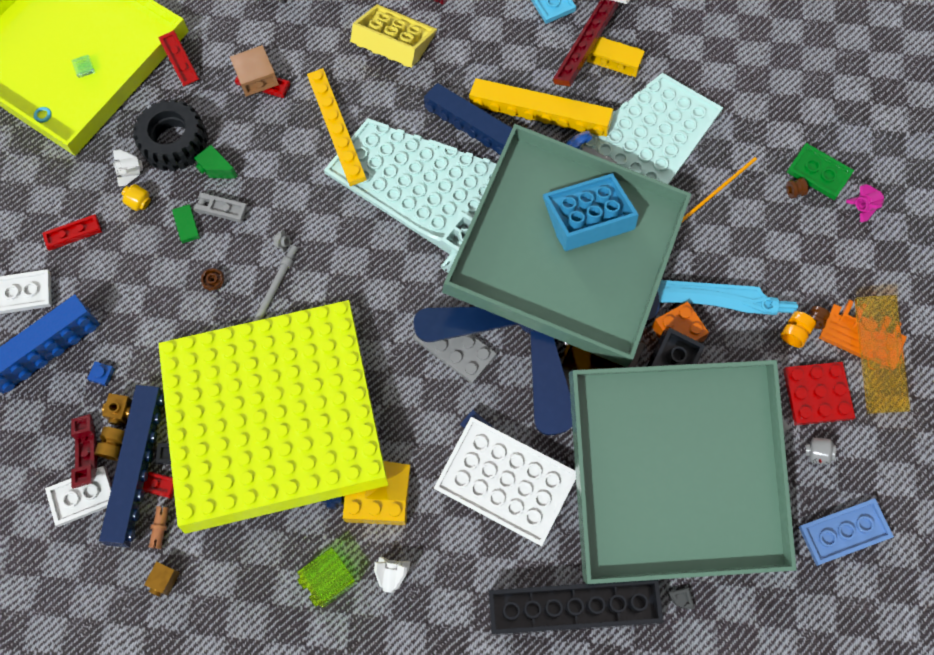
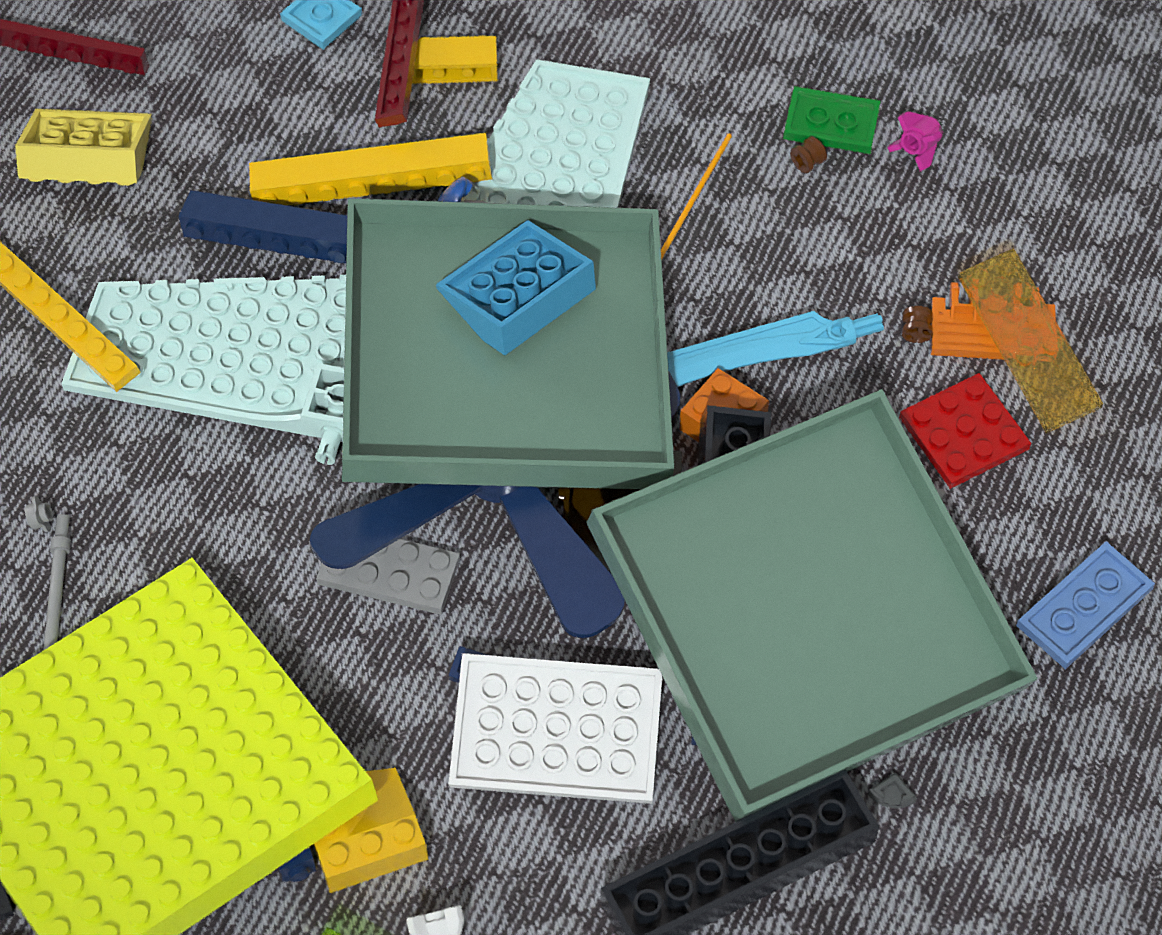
camera: 25 degrees left, 10 degrees down
light orange wheel [780,311,816,348] -> none
light grey head [805,438,836,465] -> none

